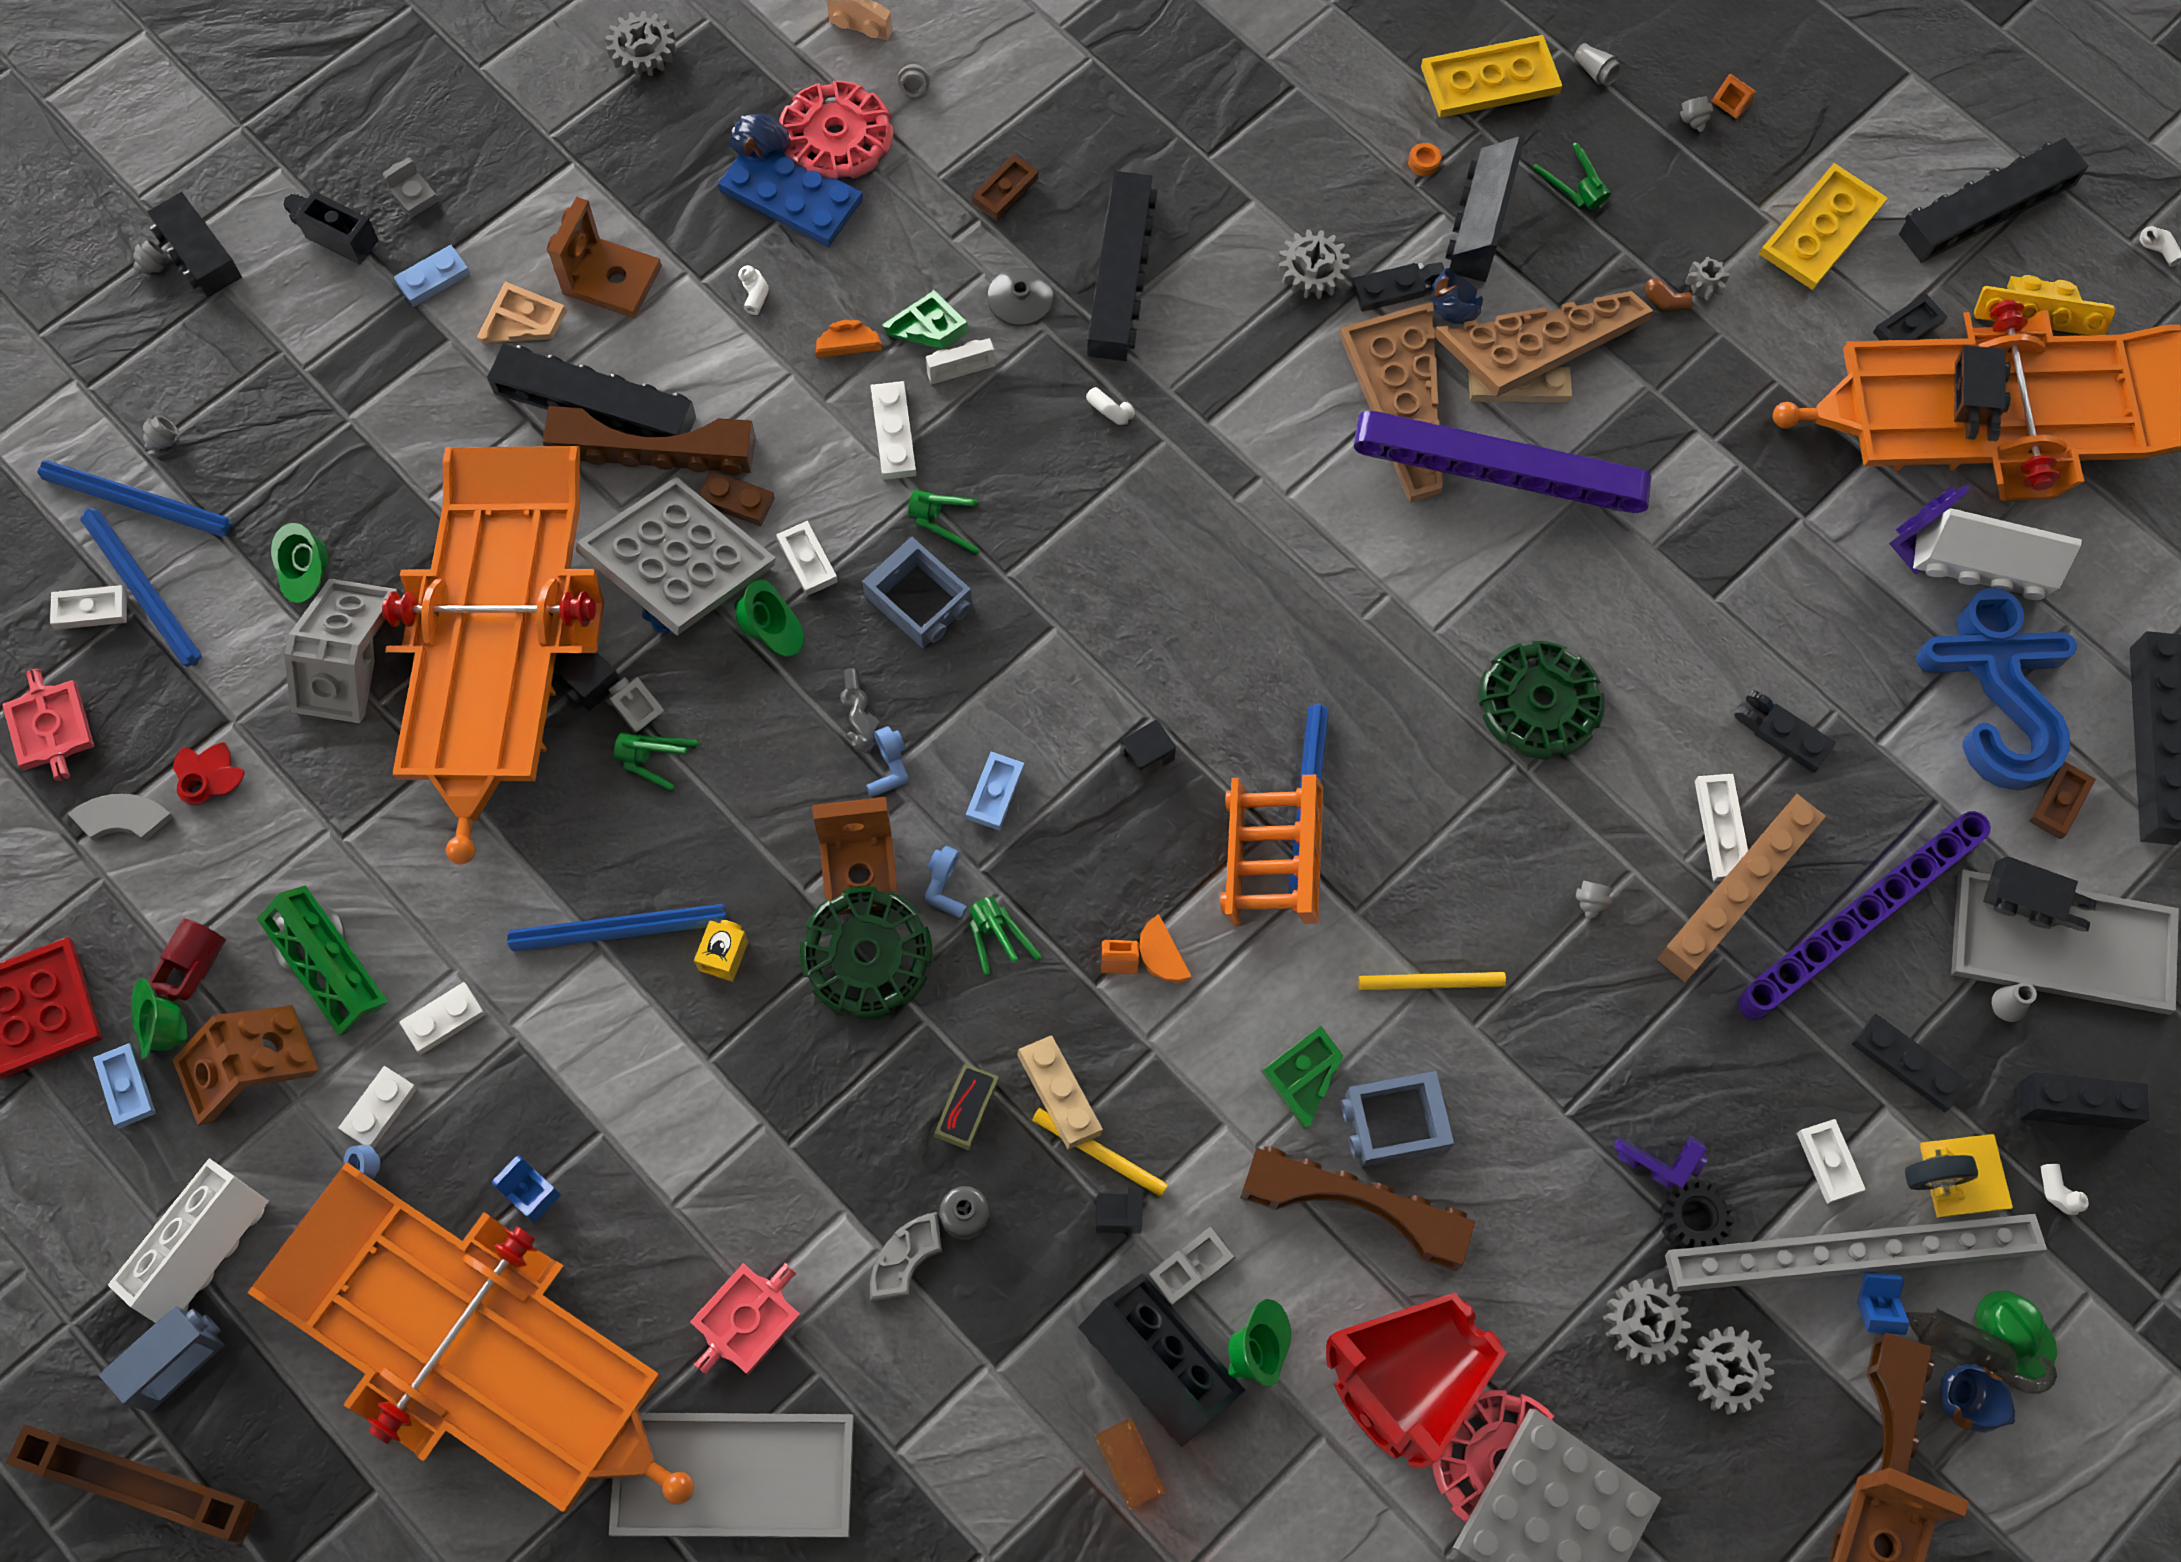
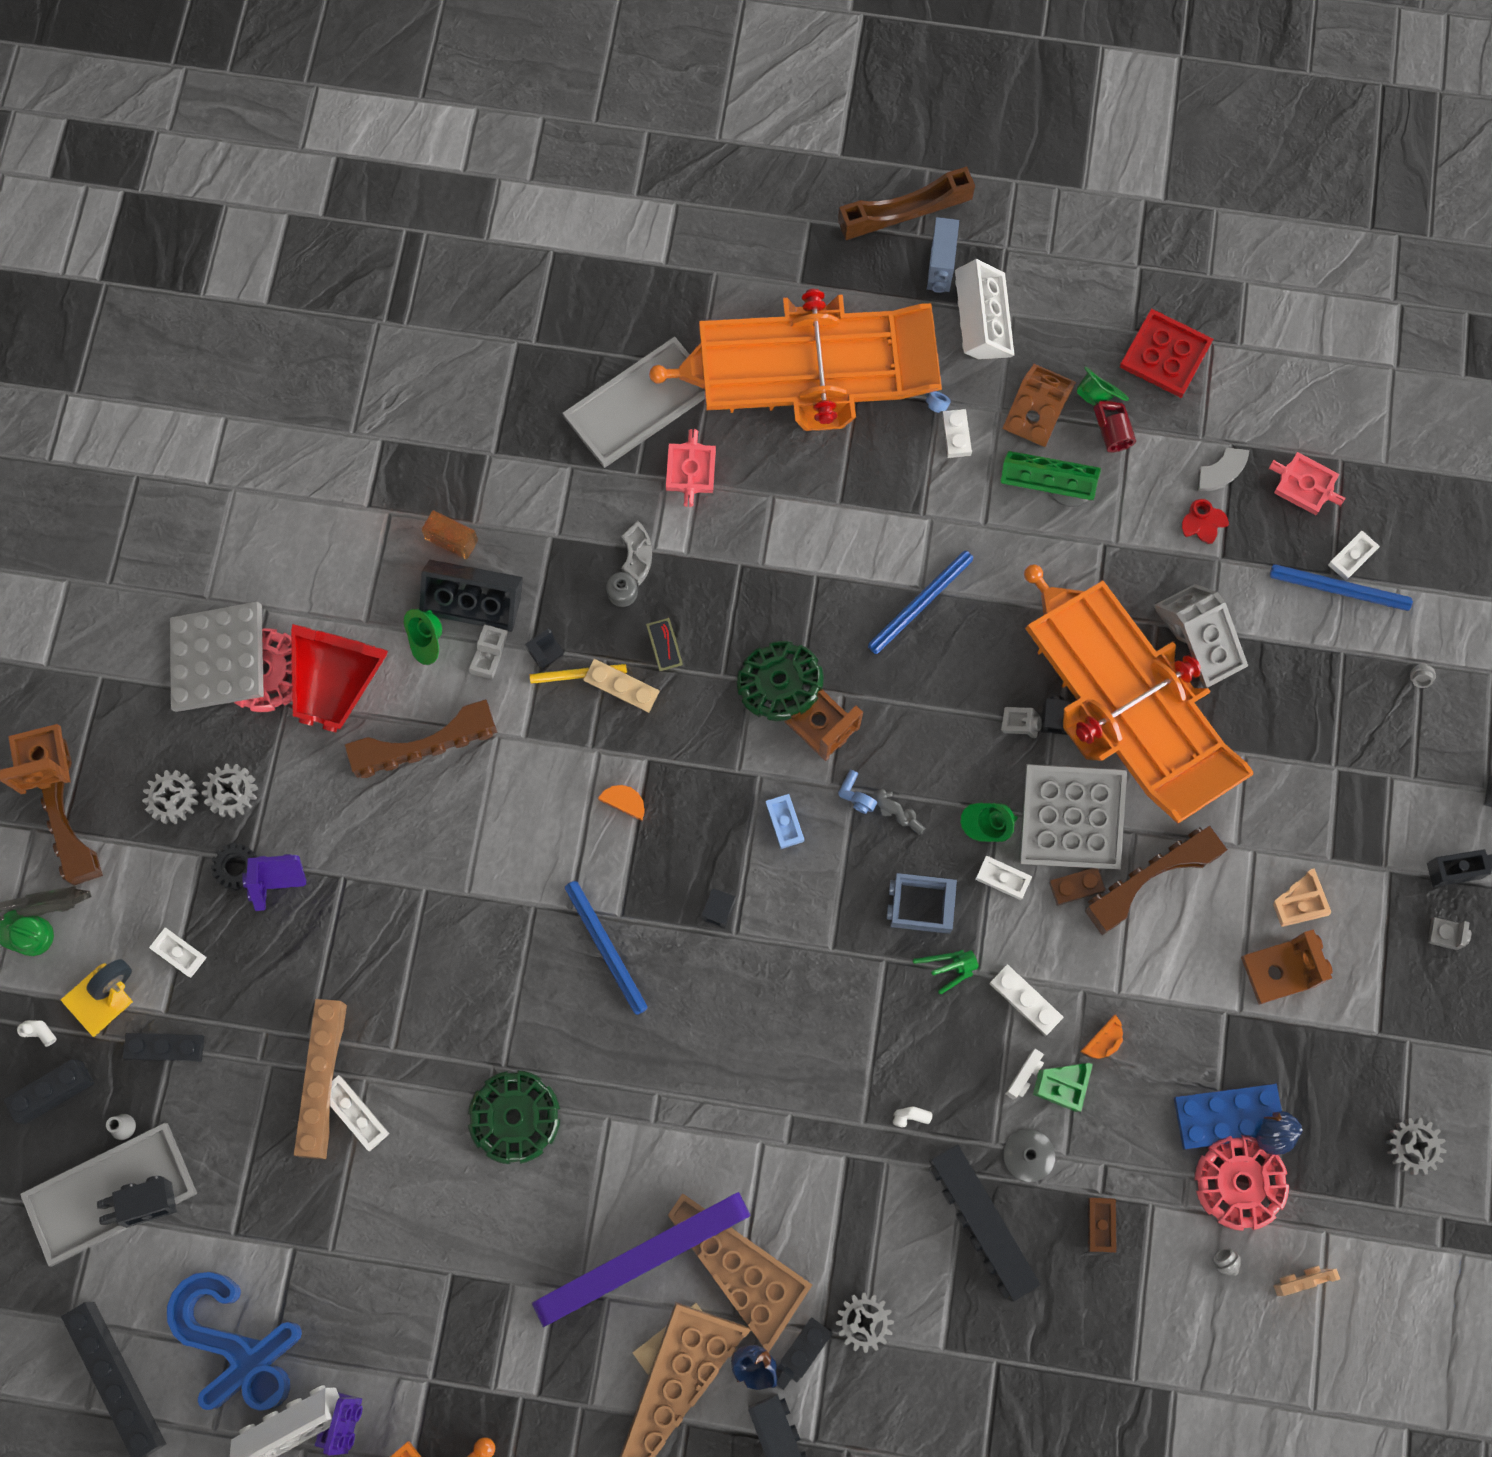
camera: 145 degrees right, 5 degrees up
blue axle [37,460,231,537] -> none
light blue plate [93,1043,156,1129] -> none
green piece [271,523,329,603] -> none
light blue plate [394,245,470,307] -> none
white plate [400,982,485,1055] -> none
black brick [487,344,696,437] -> none
blue bracket [492,1156,561,1223] -> none
green plant [614,732,698,791] -> none
yellow brick [694,920,748,982] -> none
white arm [738,265,769,315] -> none
medium blue plate [924,846,967,919] -> none
green plant [968,897,1041,975] -> none
orange slope [1101,940,1139,974] -> none
orange fence [1220,774,1323,926] -> none
green wing [1261,1026,1344,1129] -> none
sand blue window [1341,1071,1454,1168] -> none
yellow bar [1358,972,1506,990] -> none
light grey plate [1576,880,1613,919] -> none
light grey plate [1665,1214,2047,1292] -> none
black hinge [1734,690,1836,773] -> none
dark purple beam [1738,811,1991,1020] -> none
blue bracket [1857,1272,1909,1335] -> none
dark blue hair [1939,1363,2015,1433] -> none
reddish brown plate [2029,761,2096,840] -> none

